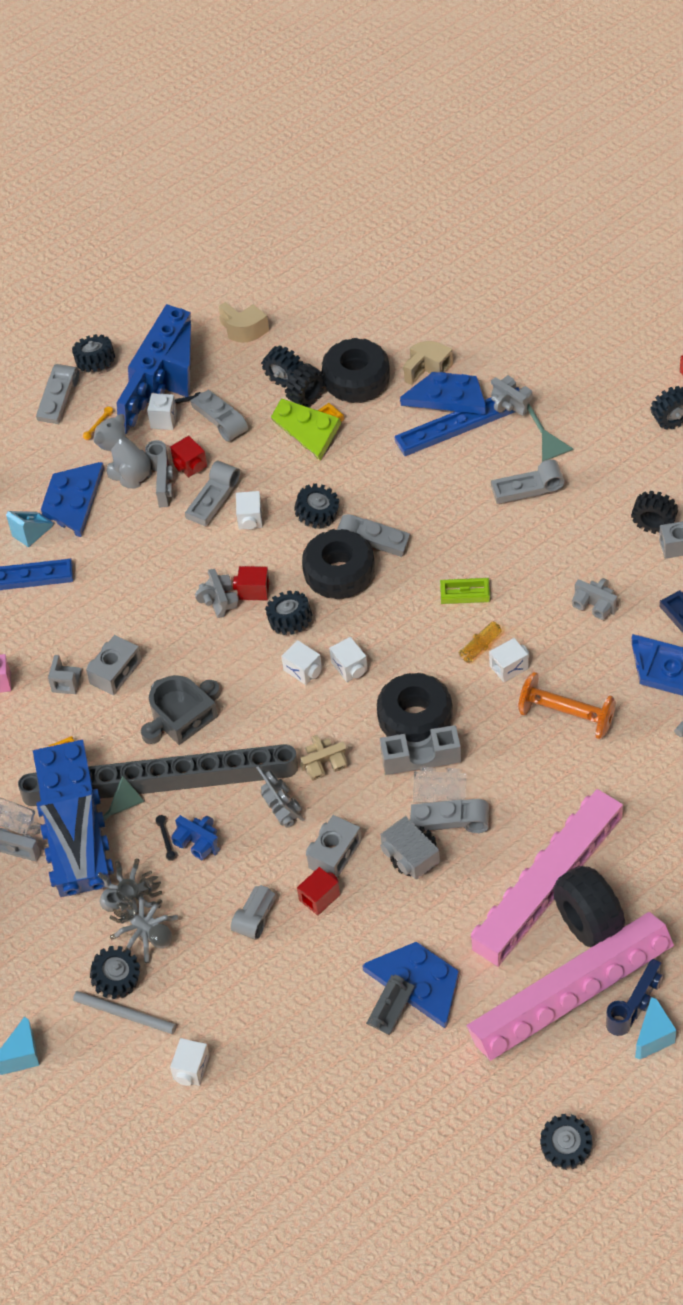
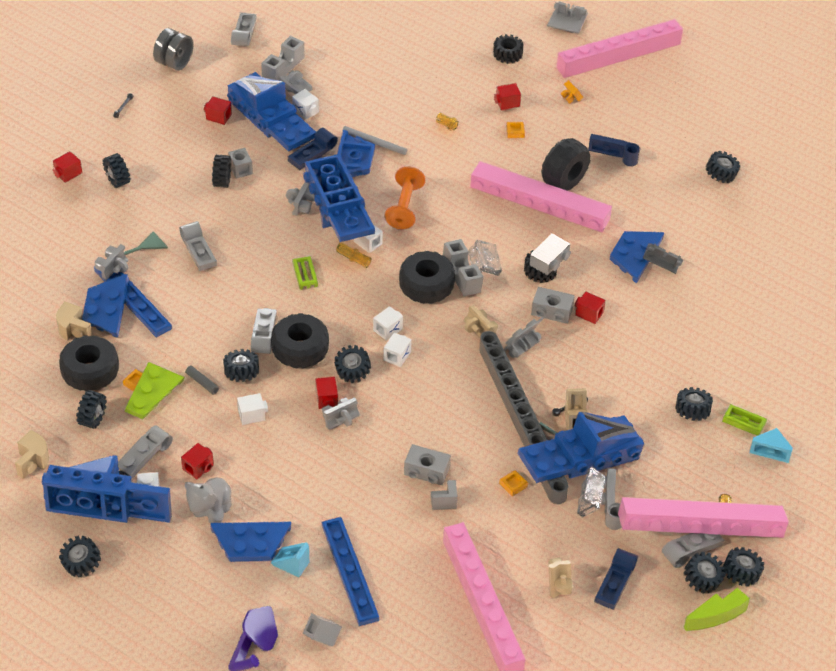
camera: 110 degrees left, 5 degrees down
light grey plate [36,364,79,424] -> none
light grey bar [73,991,176,1034] -> none
light orange hinge [83,406,113,440] -> none
animal [98,858,162,924] -> none
animal [110,893,179,963] -> none
dark grey piece [141,675,220,745] -> none
light grey plate [145,440,173,508] -> none
white brick [170,1038,210,1086] -> none
blue hips [171,815,220,860] -> none
light grey plate [185,461,240,526] -> none
light grey piece [231,885,276,940] -> none
black tyre [285,363,326,407] -> none
light grey plate [410,799,489,833] -> none
bright pink brick [466,912,674,1061] -> none
medium azure slope [635,997,676,1059] -> none
none -> dark grey piece [185,365,219,395]
none -> blue wedge [303,154,375,242]
none -> tan brick [565,388,588,430]
none -> lime tile [722,404,767,436]

